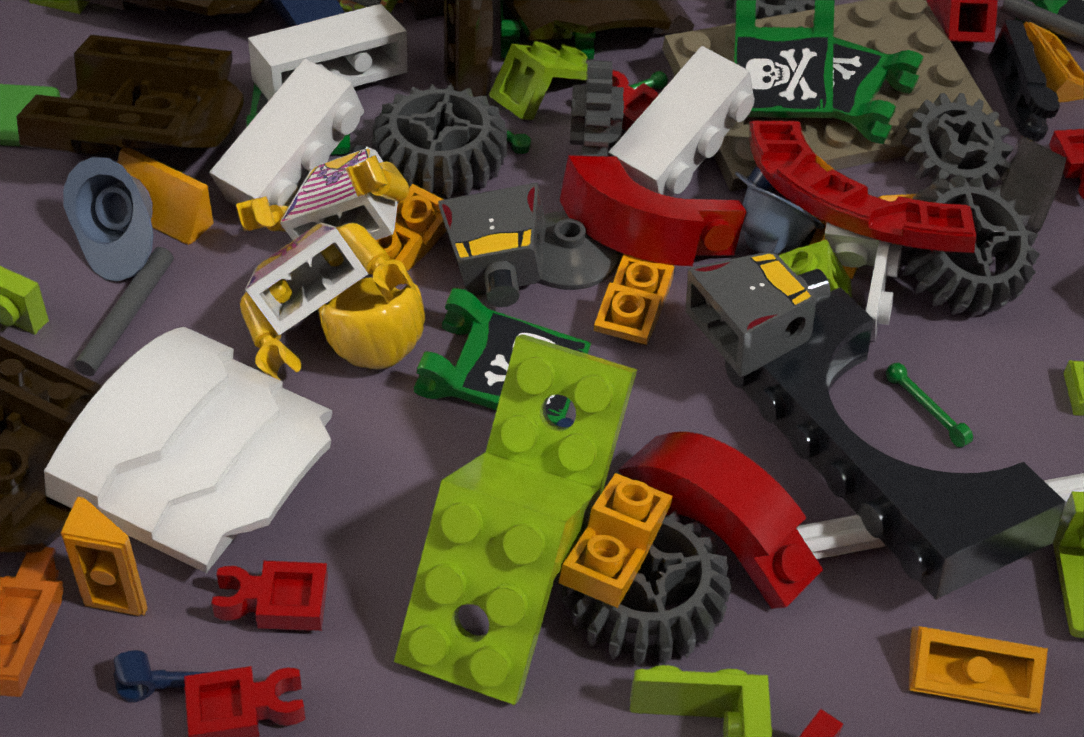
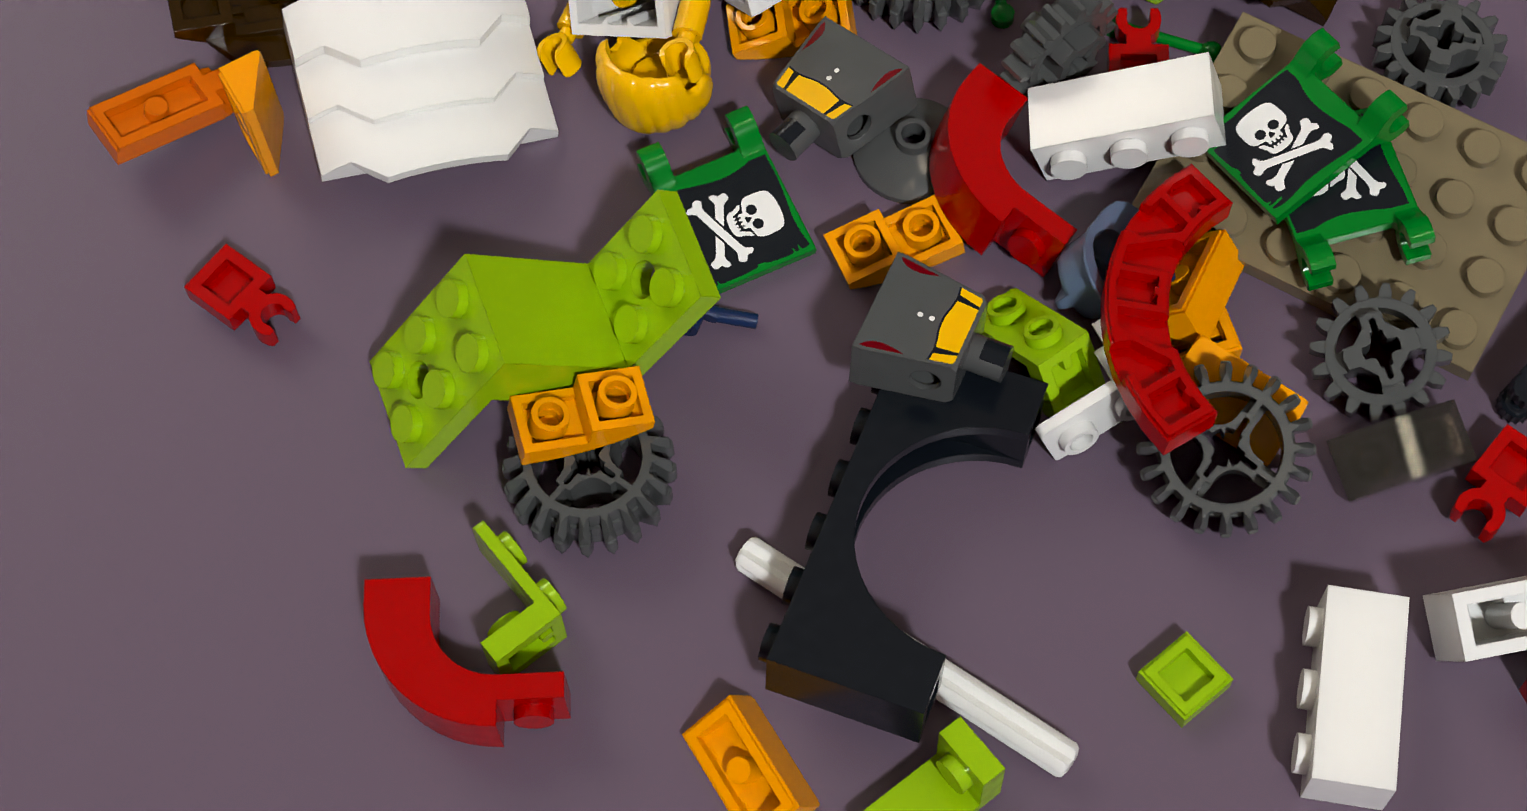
camera: 55 degrees right, 15 degrees up
dark blue hand [113,650,208,703] -> none
red plate [211,561,328,631] -> none
red arch [618,431,823,609] -> none
green hinge [886,363,973,448] -> none

